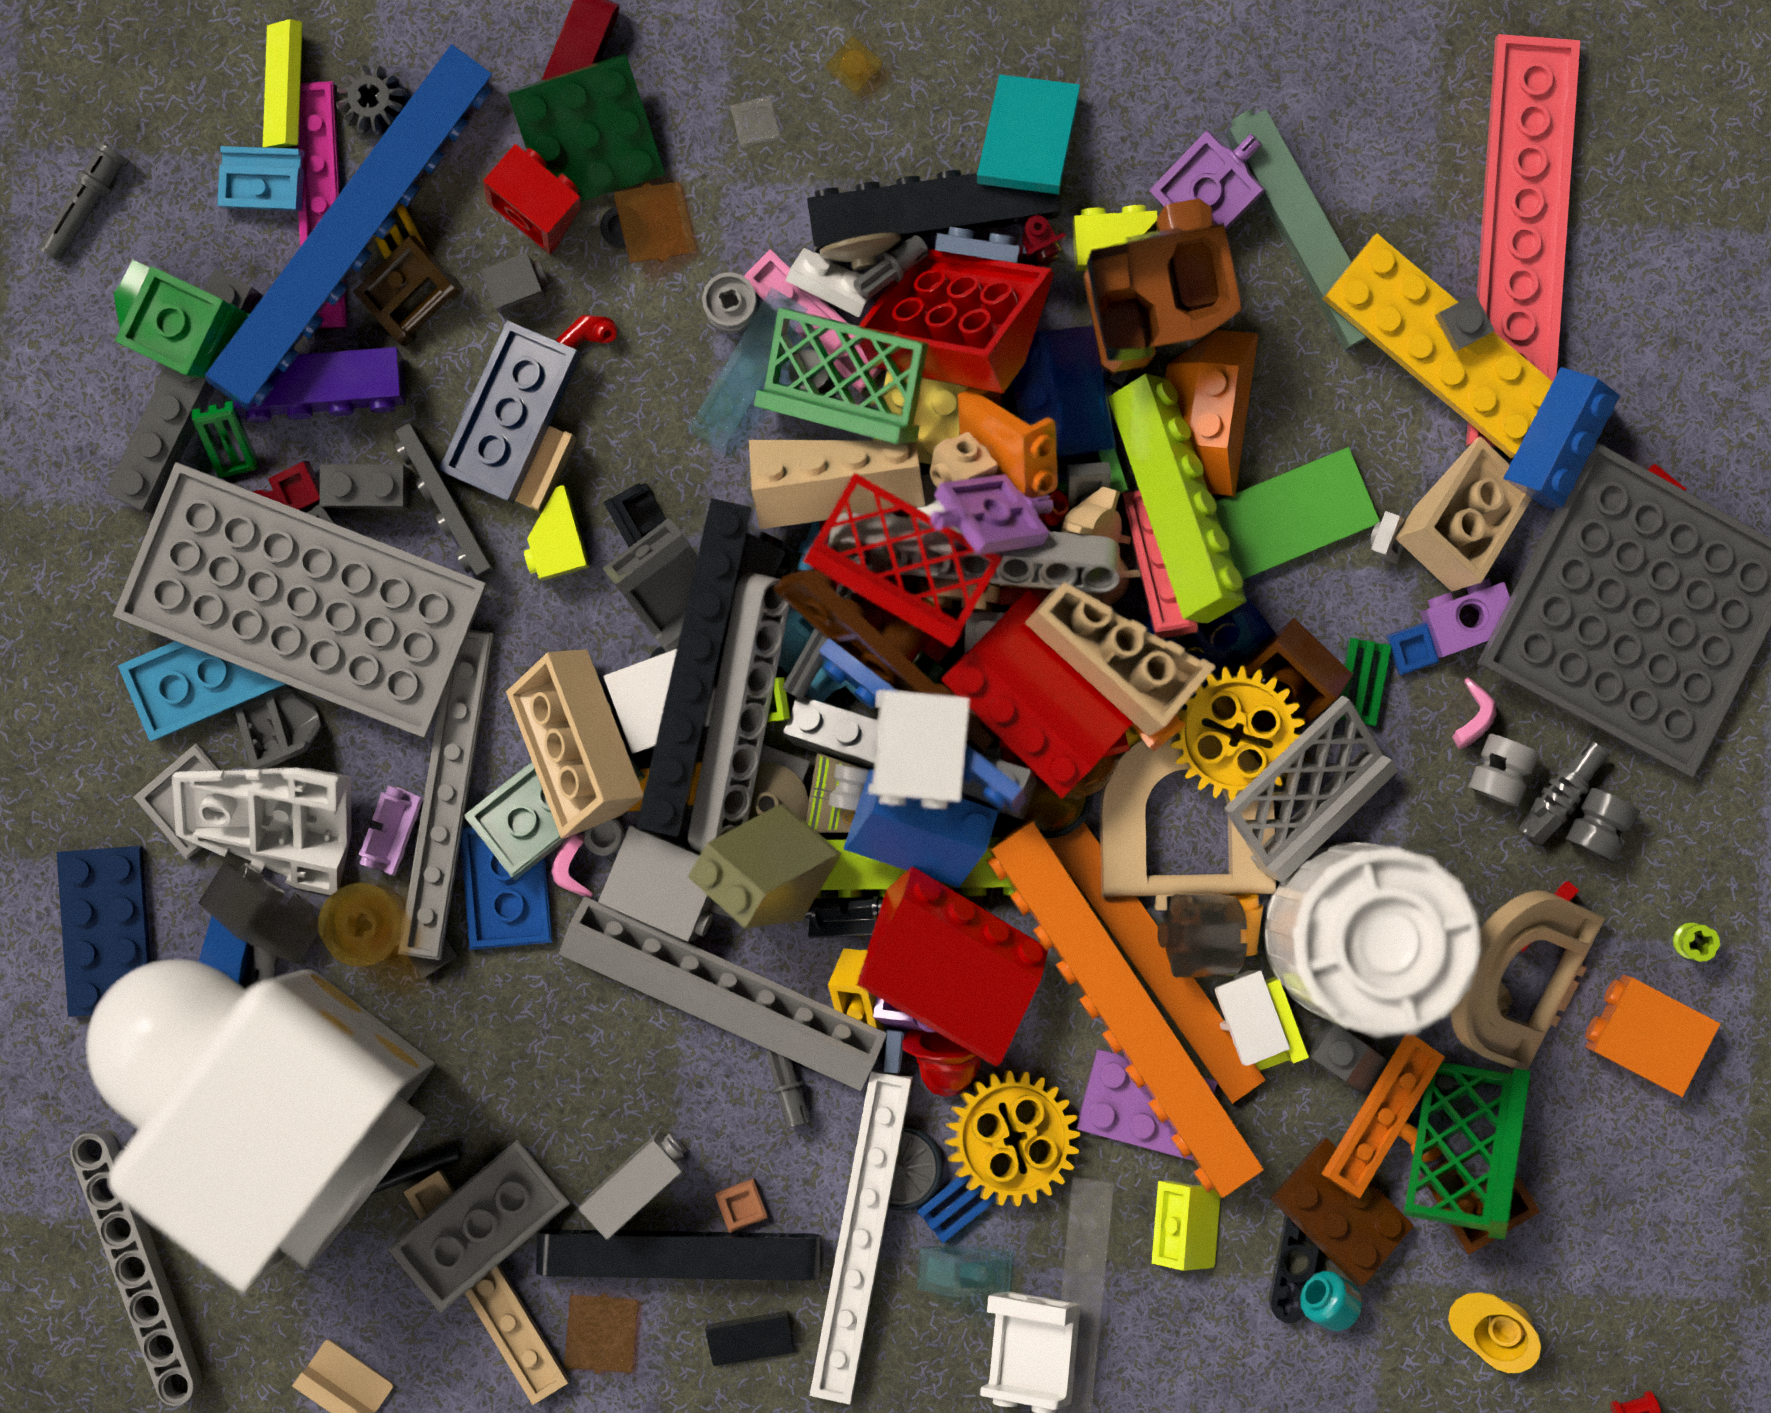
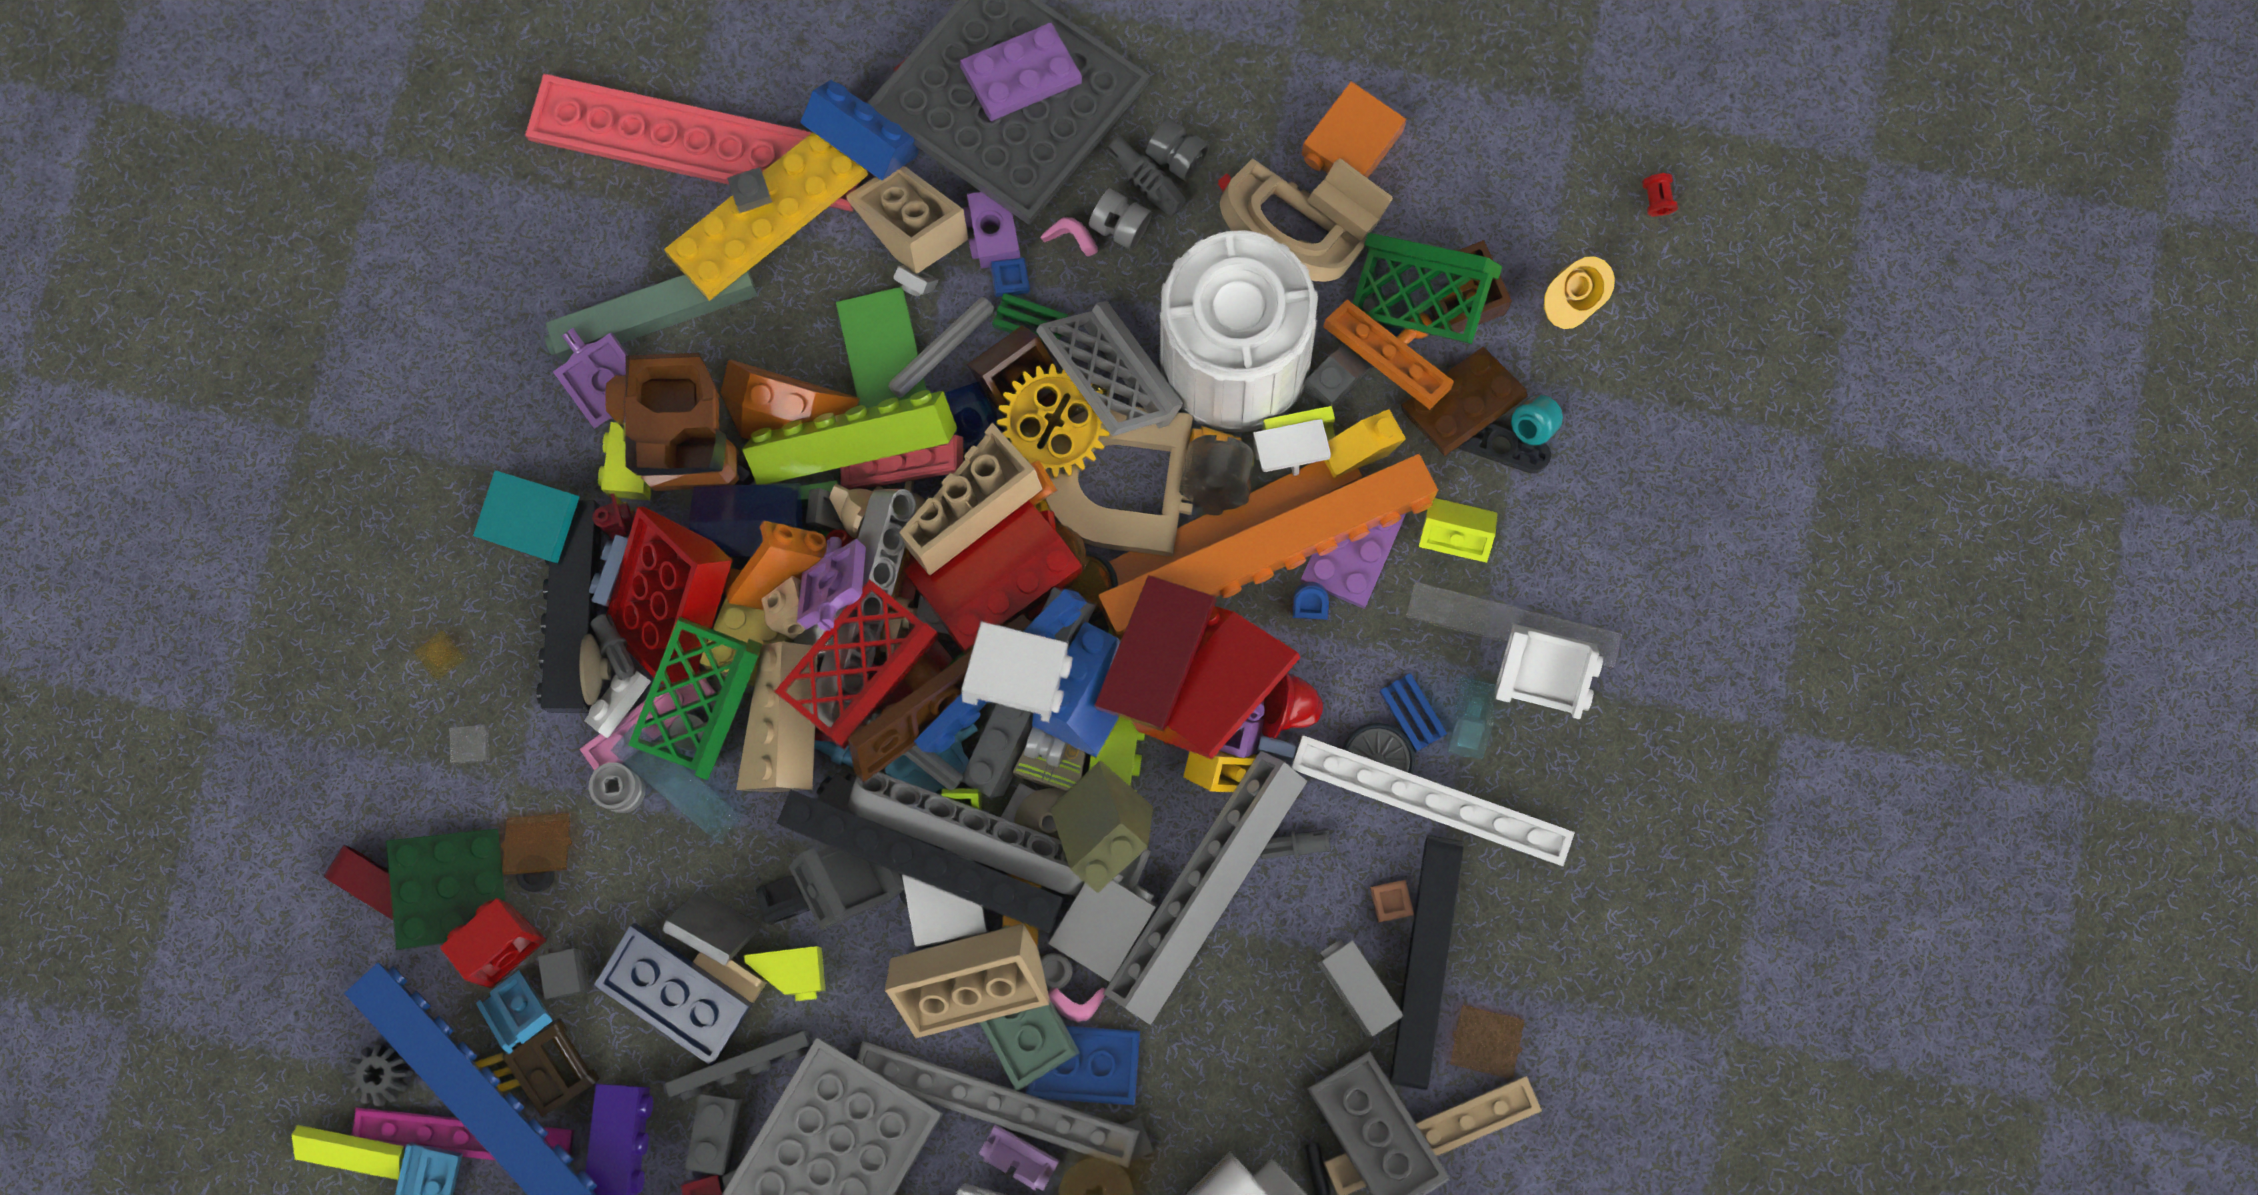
camera: 75 degrees left, 10 degrees down
red arm [556,315,618,349] -> none
black slope [705,1311,795,1366] -> none
black hinge [805,896,884,938] -> none
yellow gear [945,1071,1080,1206] -> none
lime bush [1673,922,1720,962] -> none
none -> dark azure plate [476,970,553,1054]
none -> flat silver tile [662,890,760,965]
none -> light grey axle [888,297,994,398]
none -> medium lavender plate [960,23,1082,122]
none -> dark red tile [1094,575,1217,732]
none -> blue tile [1292,582,1329,620]
none -> tan panel [1307,159,1393,241]
none -> yellow slope [1324,409,1406,478]

